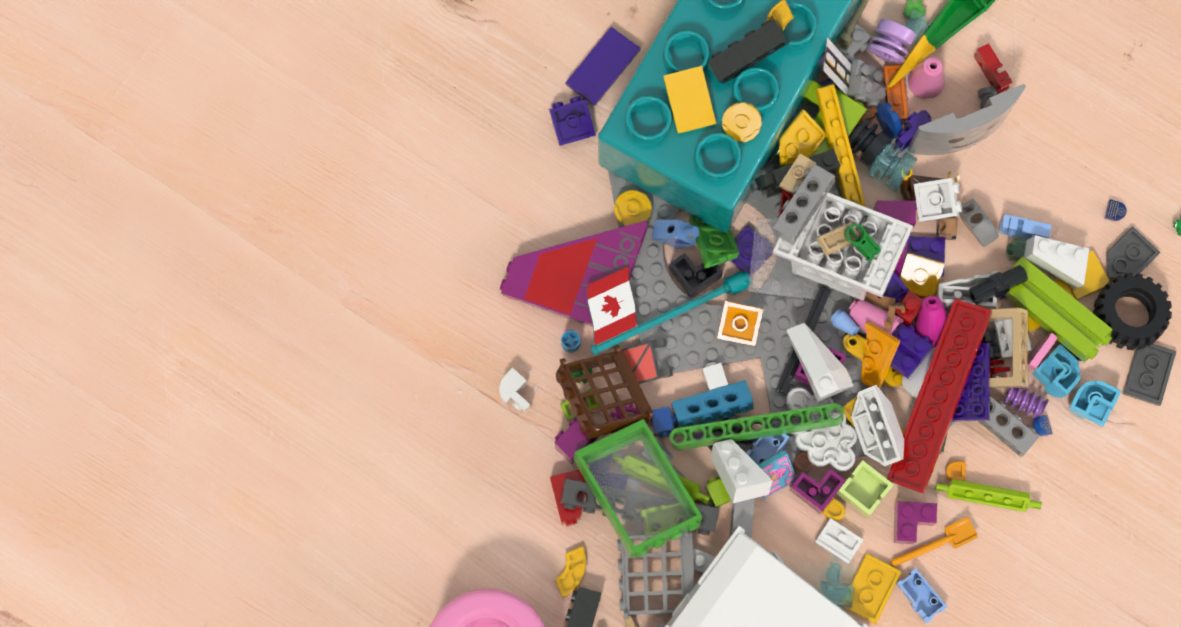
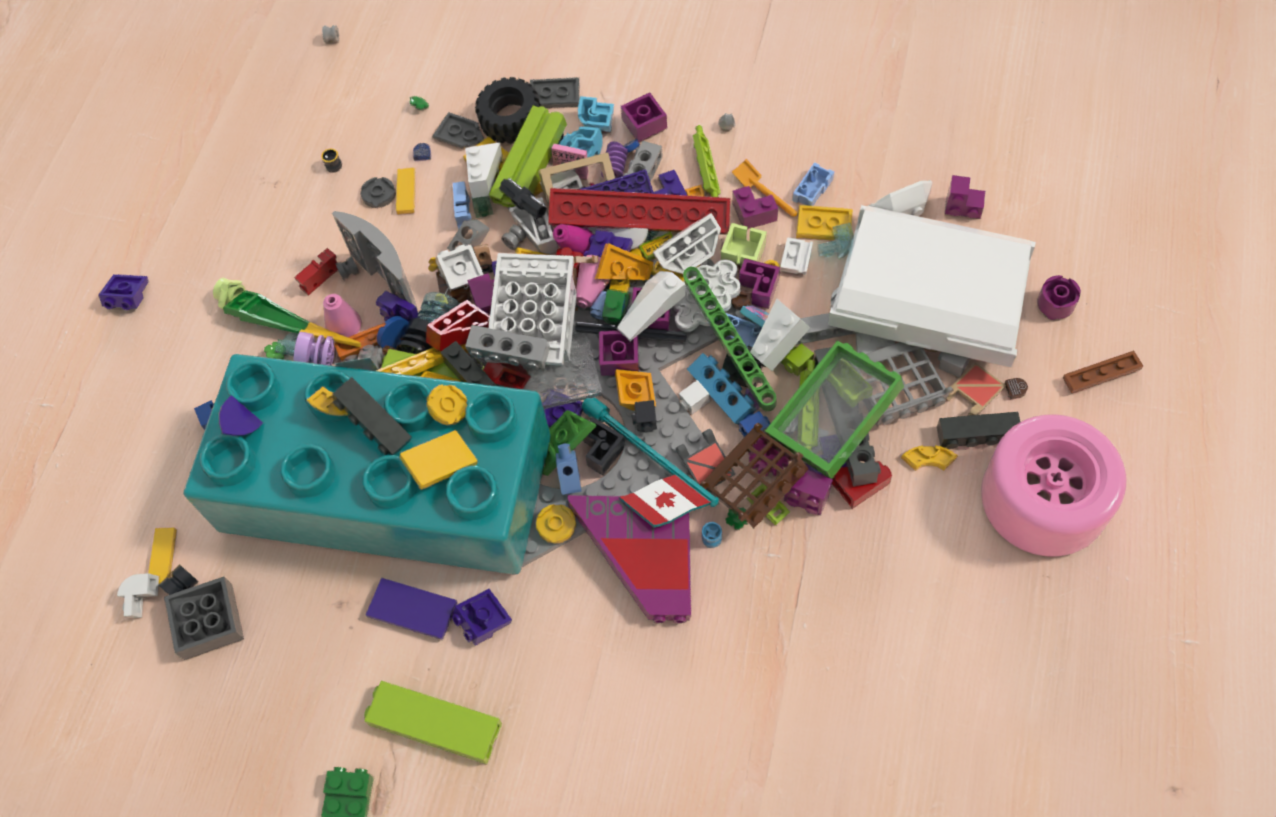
camera: 105 degrees left, 15 degrees down
white brick [499,367,531,413] -> none
tan plate [779,153,816,195] -> none
tan plate [816,222,860,256] -> none
green piece [844,224,881,261] -> none
none -> black wheel [321,148,342,173]
none -> dark grey tile [361,177,396,208]
none -> lime brick [364,680,502,764]
none -> yellow tile [396,168,415,214]
none -> red wedge [426,300,490,352]
none -> light grey wheel [501,225,526,250]
none -> magenta brick [599,331,639,376]
none -> green torso [602,289,631,326]
none -> magenta brick [620,92,667,142]
none -> black brick [632,400,657,432]
none -> tile [639,232,673,261]
none -> dark purple plate [654,169,688,196]
none -> light grey plate [718,113,735,130]

